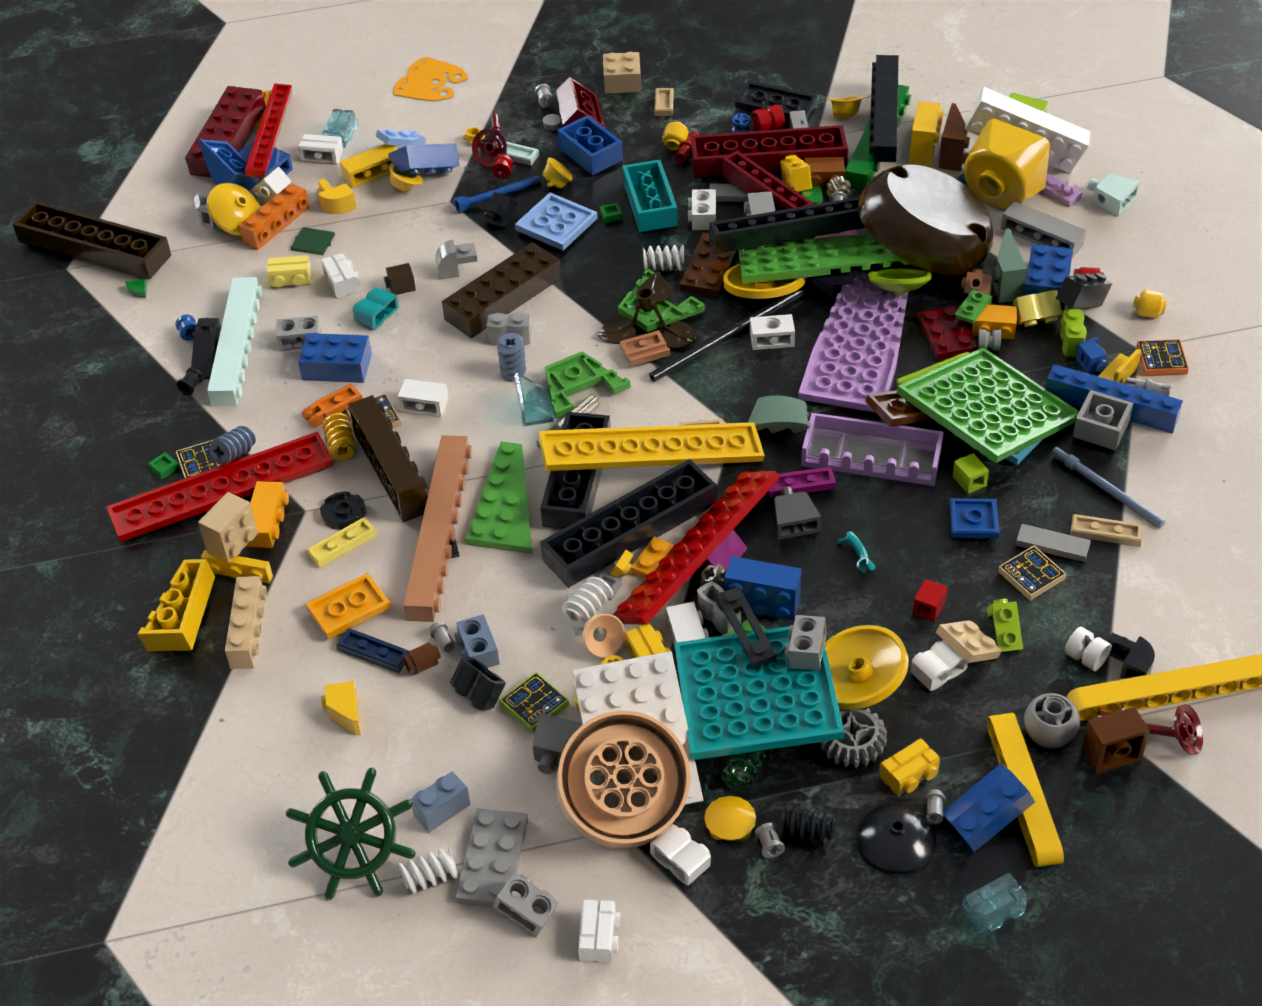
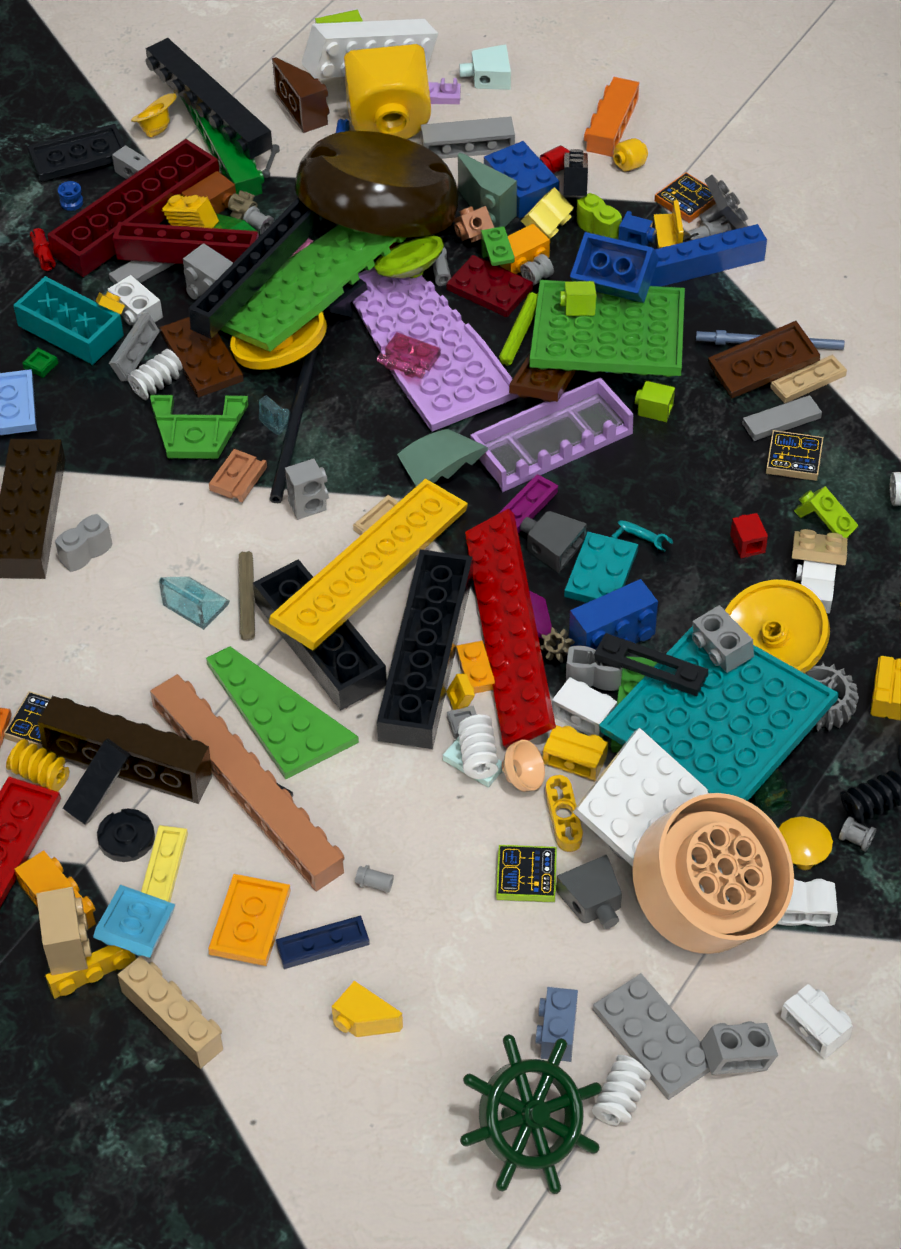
camera: 45 degrees left, 5 degrees up
yellow wedge [138,559,215,652] -> none
white brick [398,379,448,417] -> none
reddish brown brick [403,642,441,674] -> none
black brick [450,657,506,710] -> none
sand blue brick [454,614,500,668] -> none
sand blue piece [497,333,527,380] -> none
bright green wing [545,351,631,419] -> none
dark brown plant [597,271,696,349] -> none
yellow head [662,122,689,151] -> none
white brick [750,314,795,350] -> none
red wheel [751,104,785,131] -> none
yellow wedge [909,101,944,168] -> none
blue plate [949,498,999,539] -> none
light grey brick [1073,390,1133,450] -> none
none -> black tile [62,739,131,825]
none -> medium azure plate [93,885,176,958]
none -> yellow plate [96,291,125,314]
none -> light grey tile [109,313,160,381]
none -> clear light blue tile [259,395,289,435]
none -> light grey brick [285,458,329,520]
none -> clear pink plate [377,332,441,379]
none -> light grey bar [432,248,451,286]
none -> lime brick [560,281,596,316]
none -> teal plate [564,532,638,603]
none -> blue brick [570,232,659,303]
none -> orange brick [584,77,640,157]
none -> flat silver plate [699,175,748,229]
none -> reddish brown plate [708,321,820,399]

